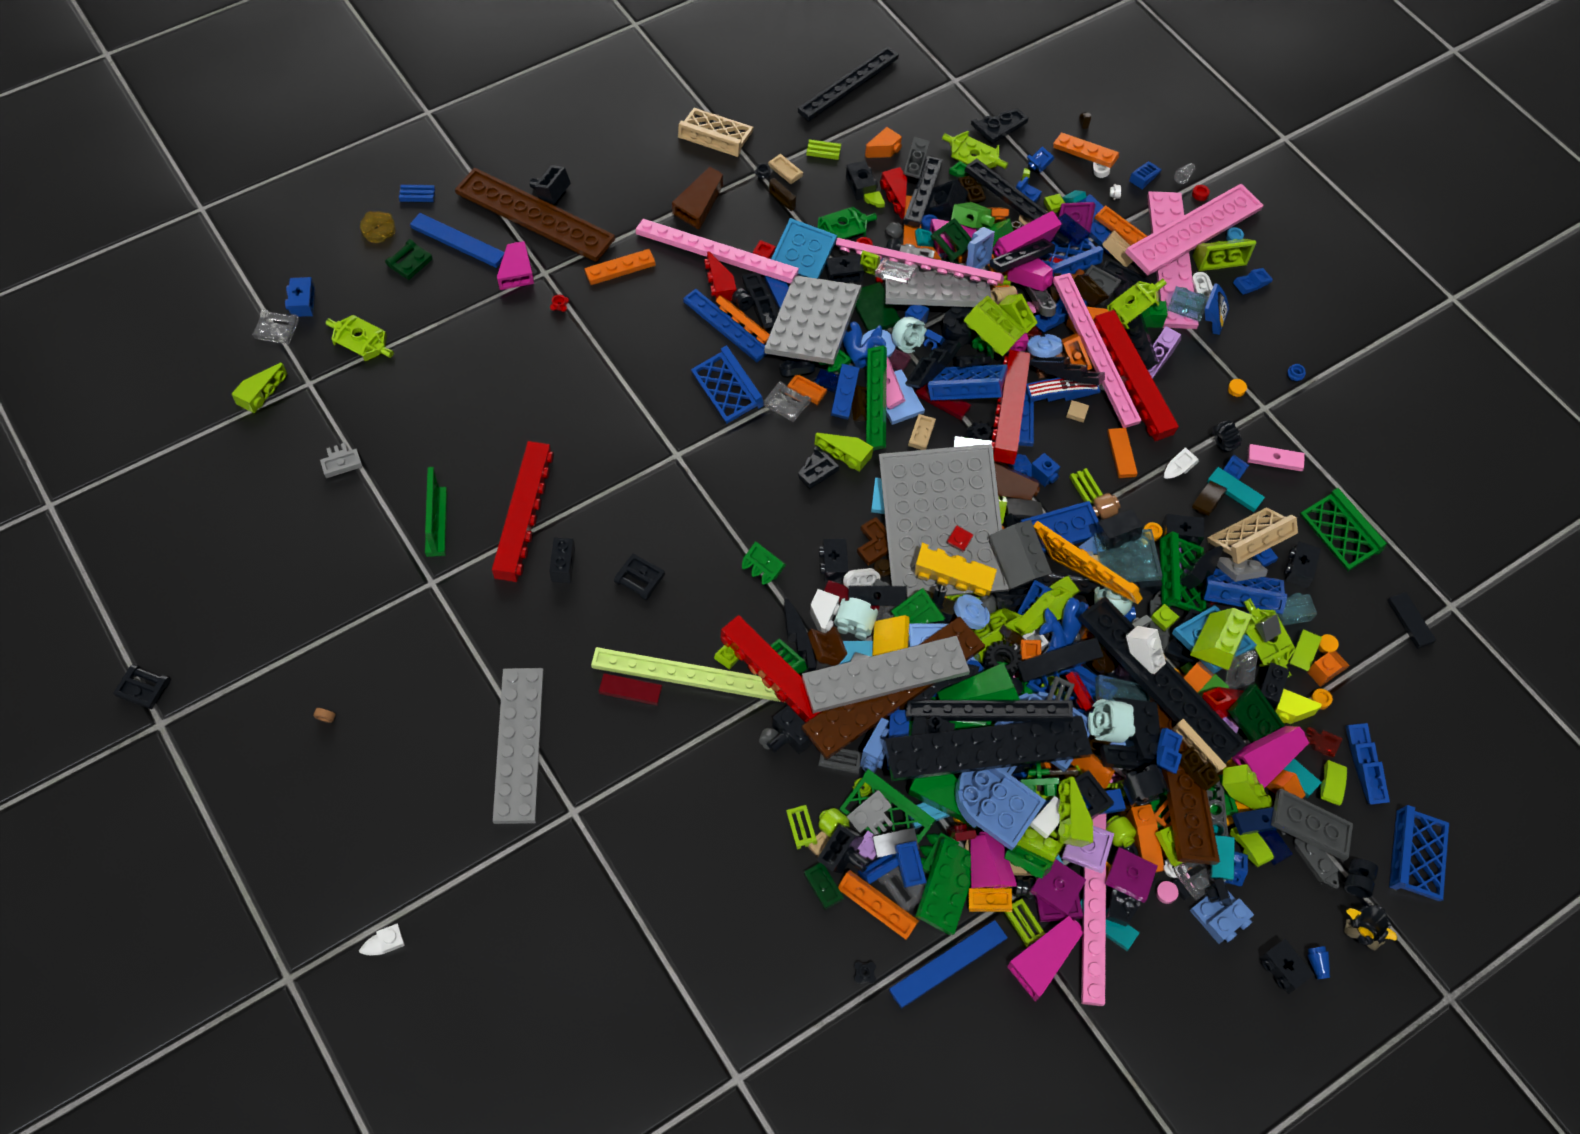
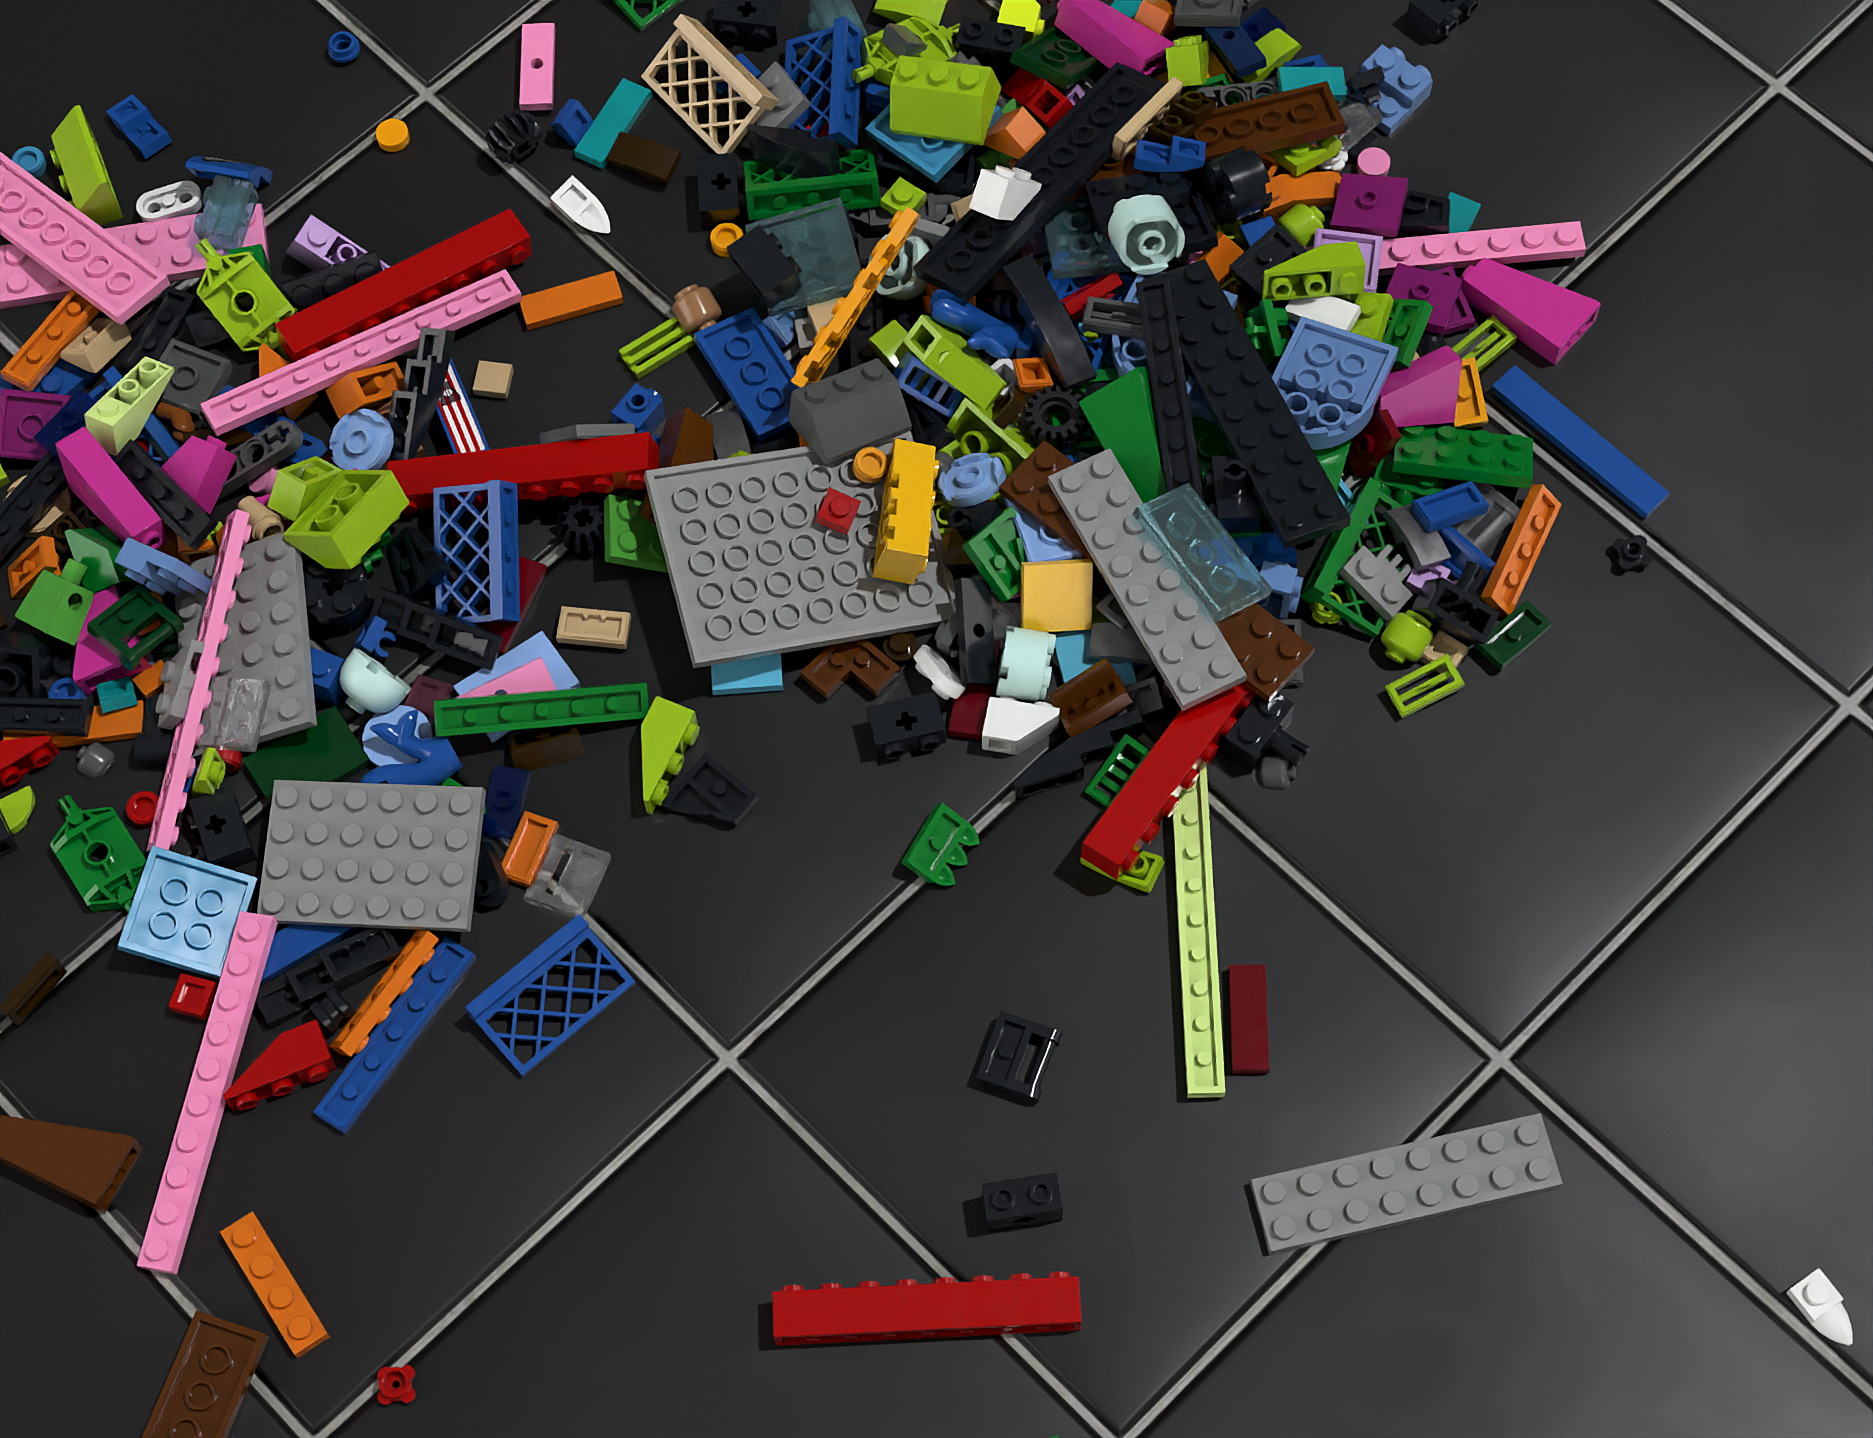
camera: 95 degrees left, 5 degrees up
blue plate [831,364,859,420] -> none
dark brown slope [1074,274,1109,307] -> none
none -> yellowish green slope [84,356,174,456]
none -> dark grey tile [540,423,635,444]
none -> light orange tile [852,447,889,484]
none -> clear light blue tile [1132,483,1273,622]

